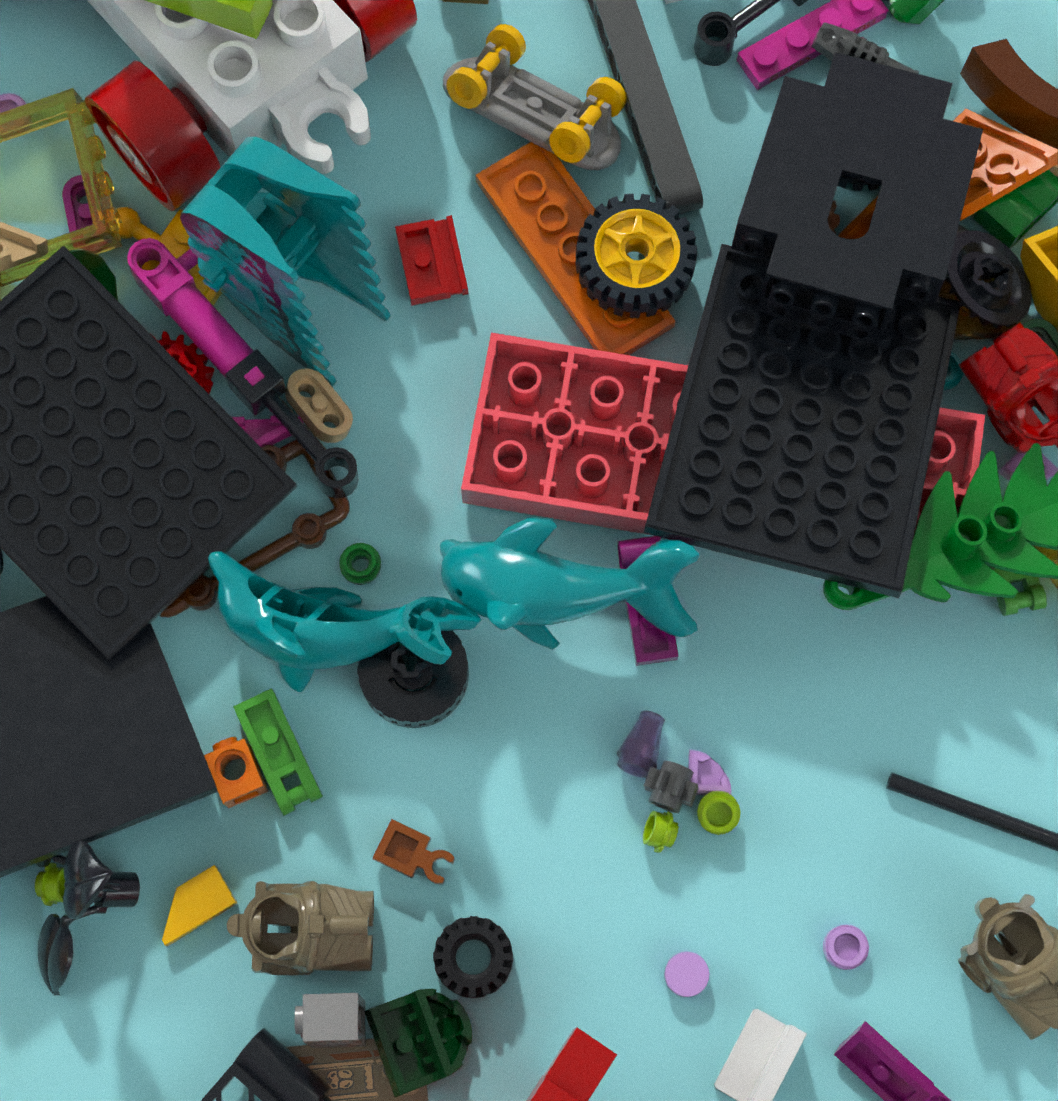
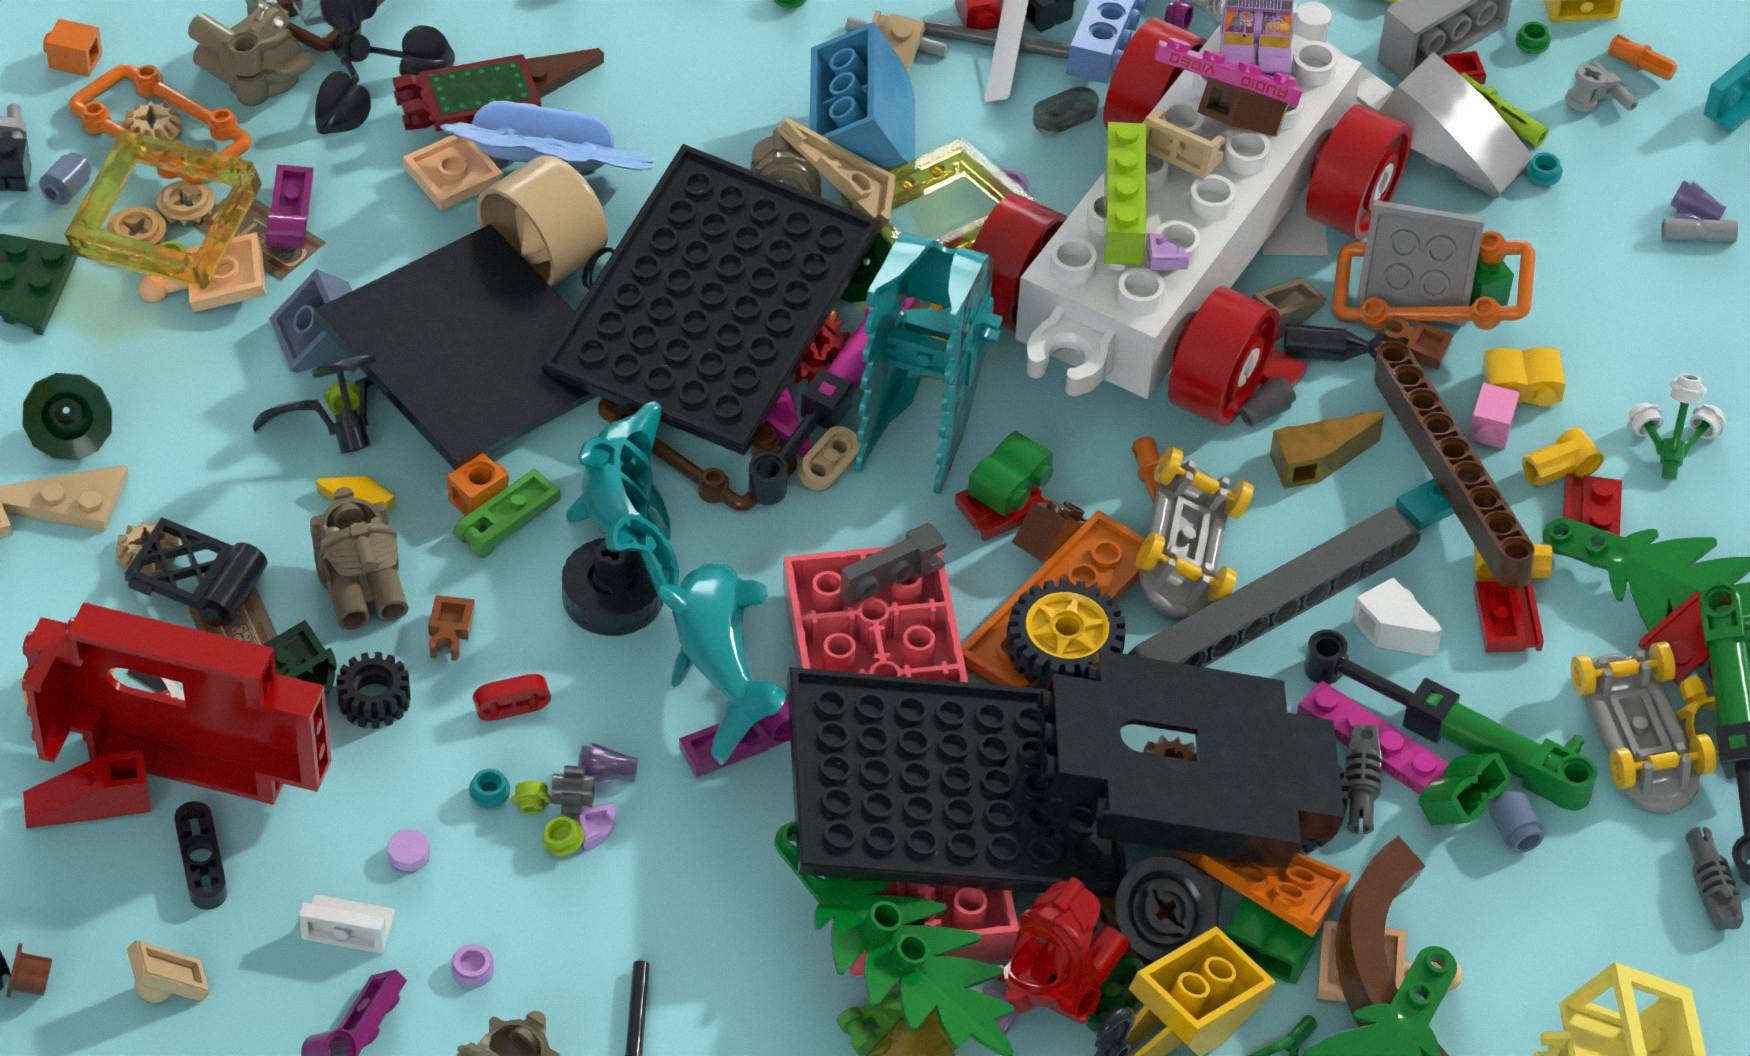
camera: 70 degrees right, 25 degrees down
light grey brick [295,993,366,1048] -> none
green plate [339,543,381,585] -> none
none -> teal plate [469,769,510,808]
none -> red beam [472,674,551,721]
none -> dark grey plate [840,523,946,605]
none -> green brick [968,431,1054,517]
none -> reddish brown slope [1012,500,1087,562]
none -> orange axle [1131,436,1160,502]

